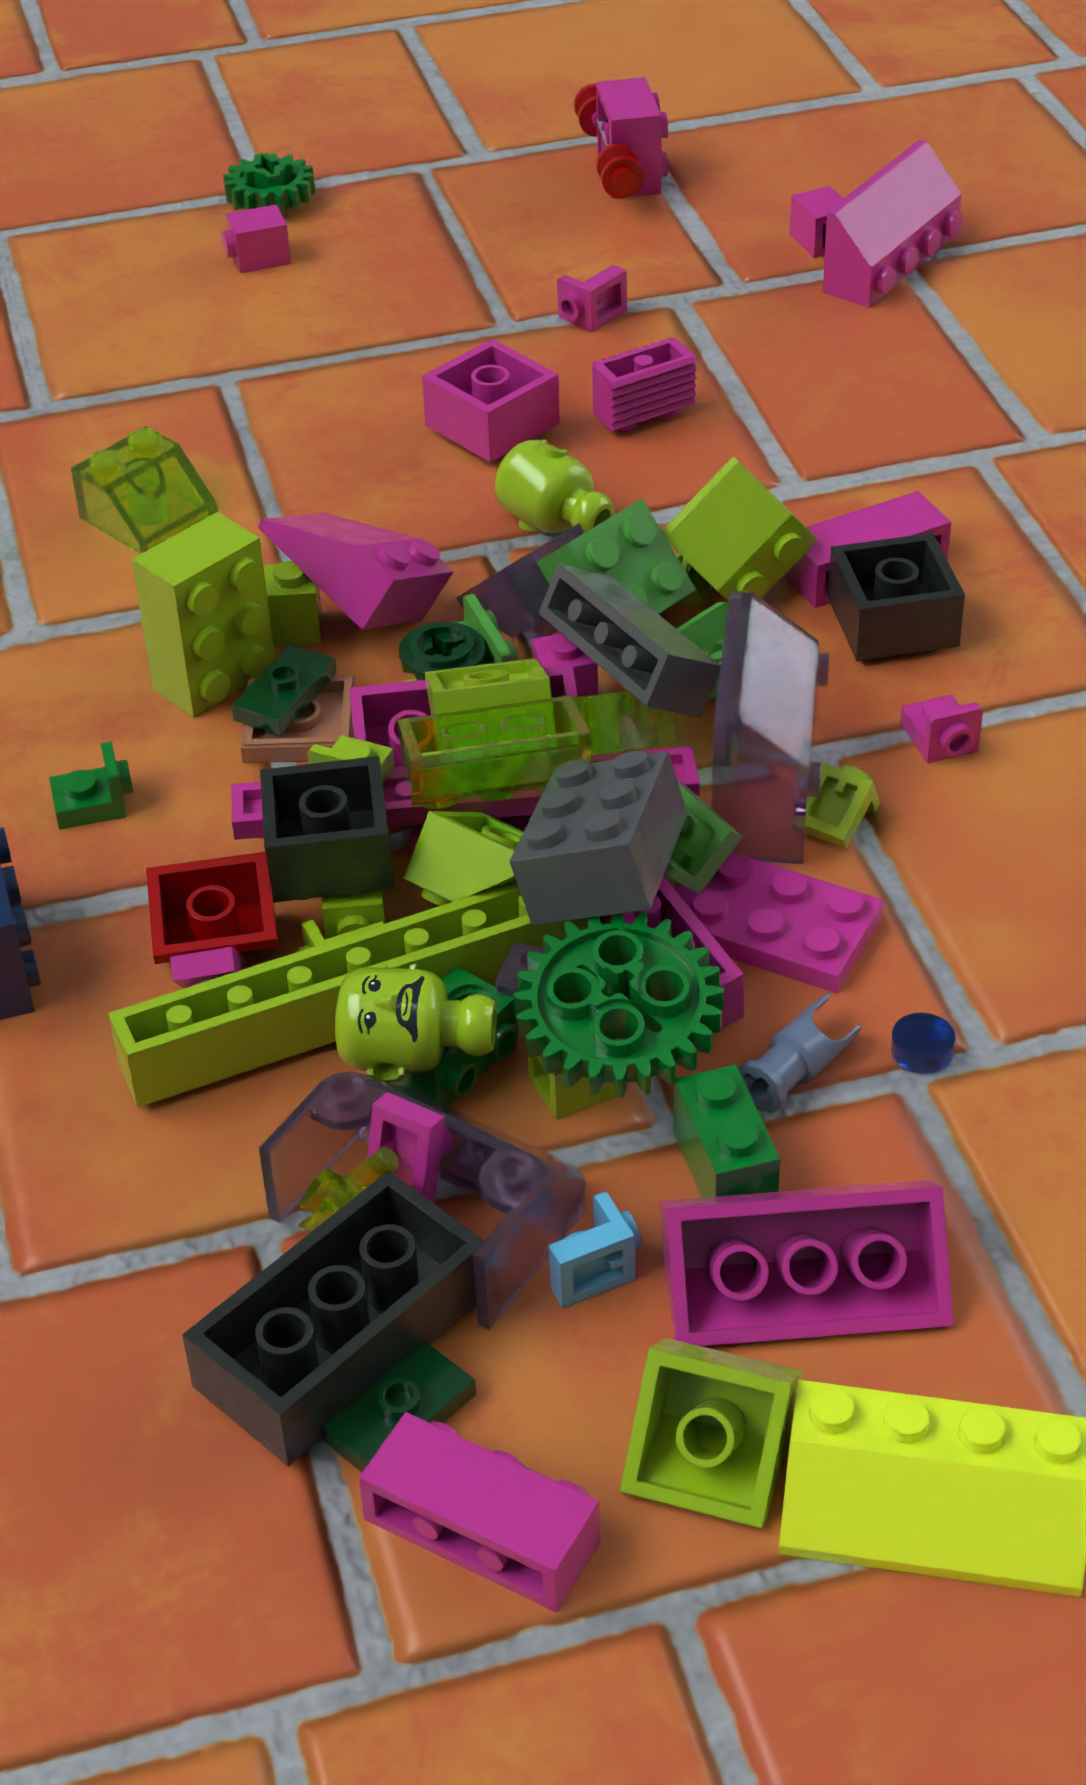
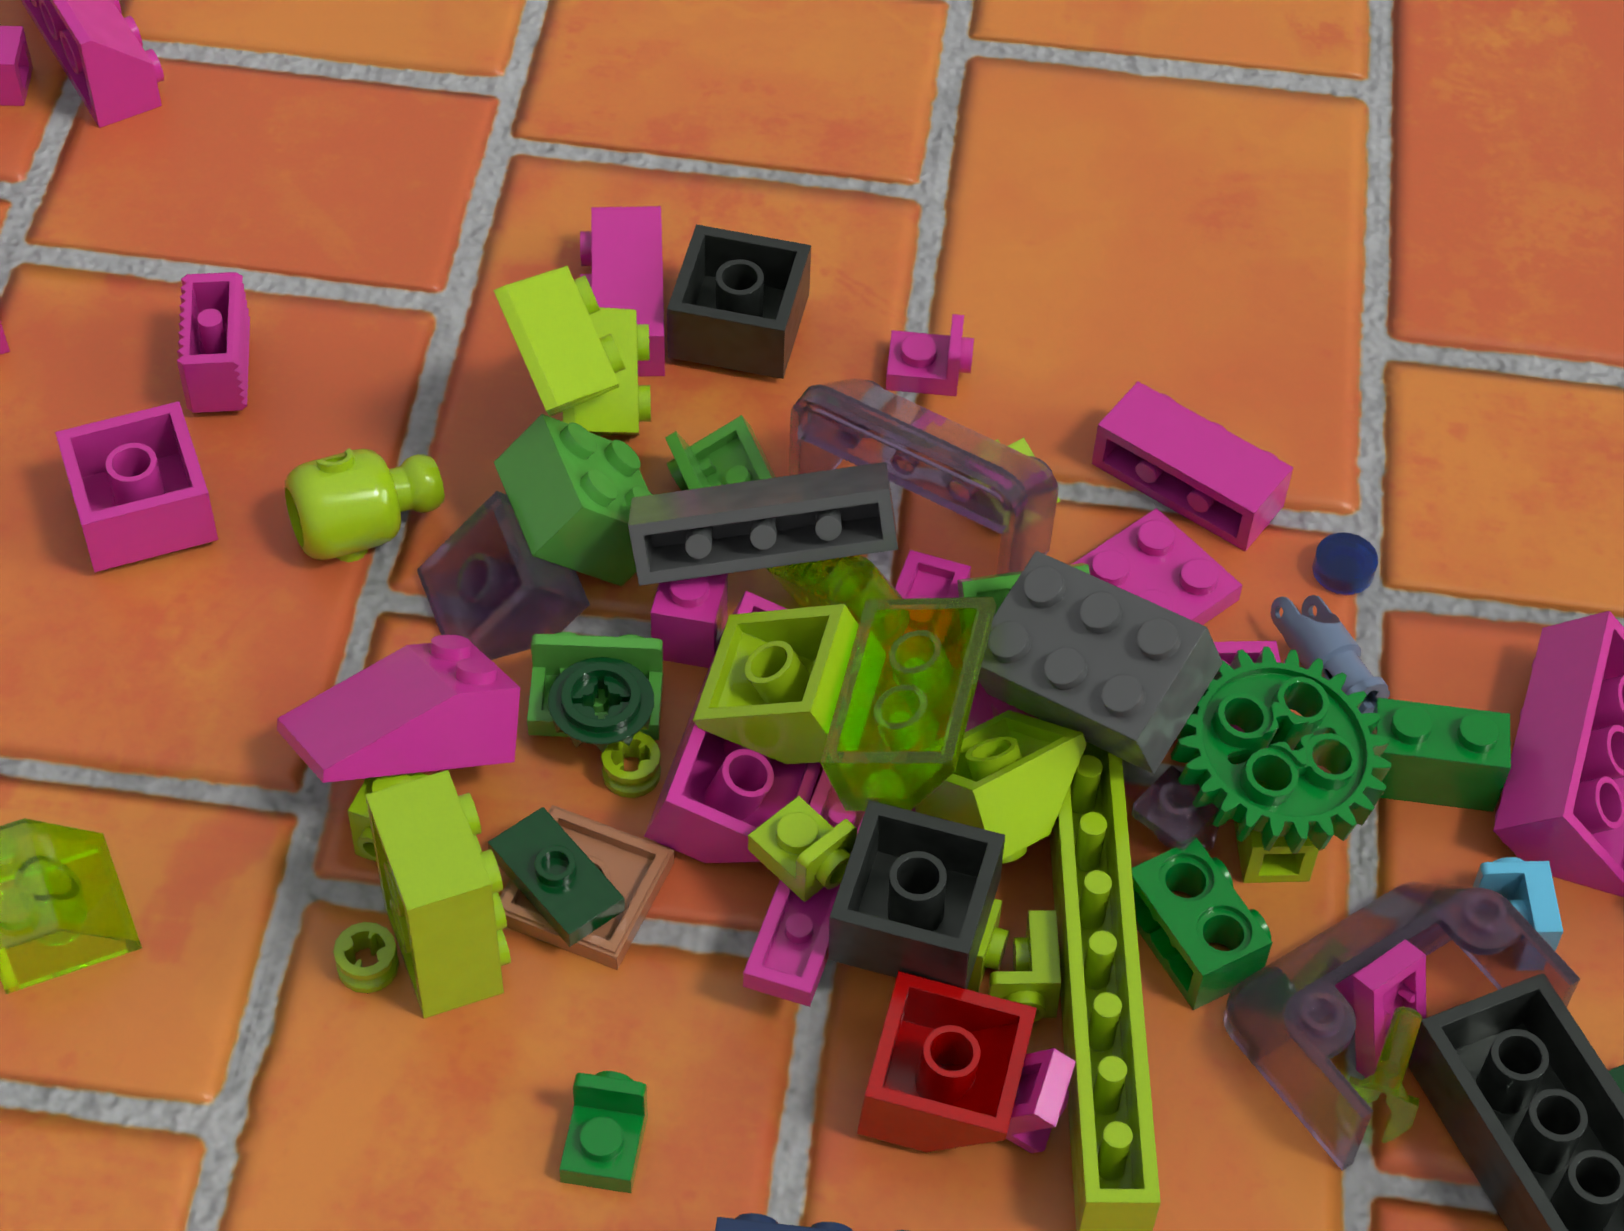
camera: 70 degrees left, 10 degrees up
lime piece [335,964,497,1082] -> none
none -> lime slope [493,265,626,417]
none -> dark pink brick [1091,381,1293,552]

